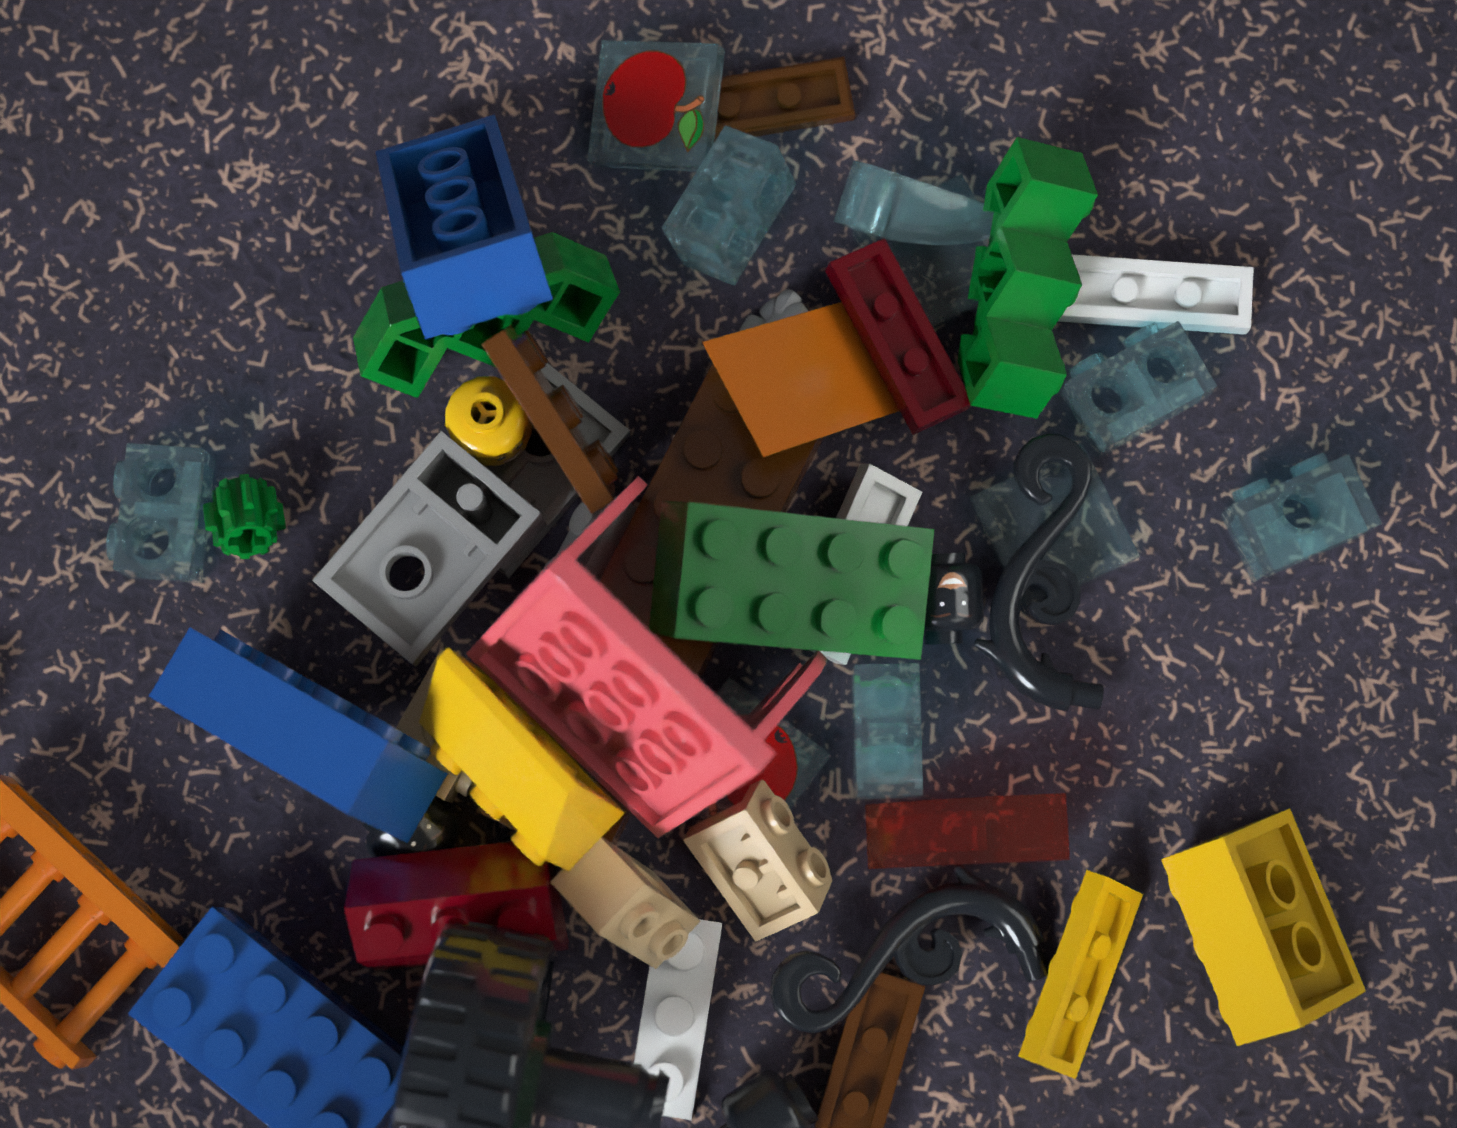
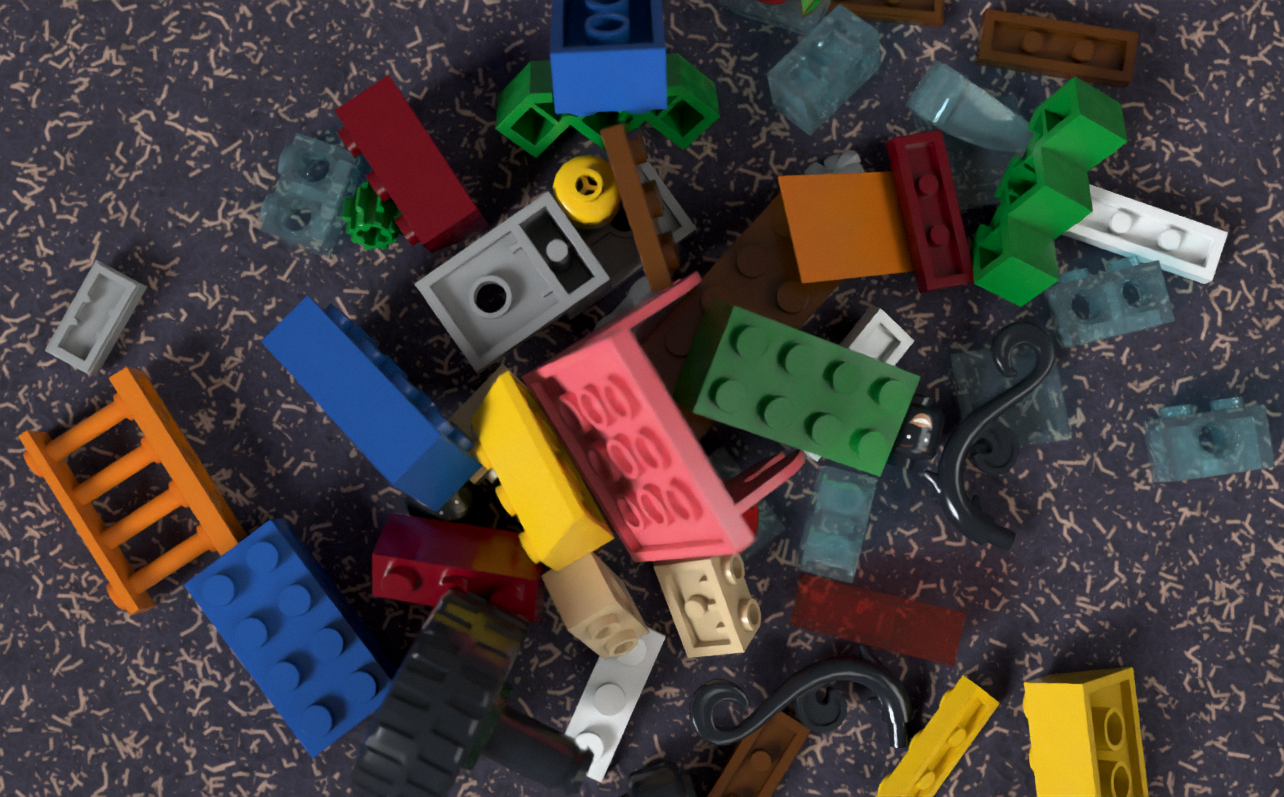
camera: 10 degrees right, 5 degrees up
none -> dark red slope [334,75,490,253]
none -> reddish brown plate [974,8,1139,88]

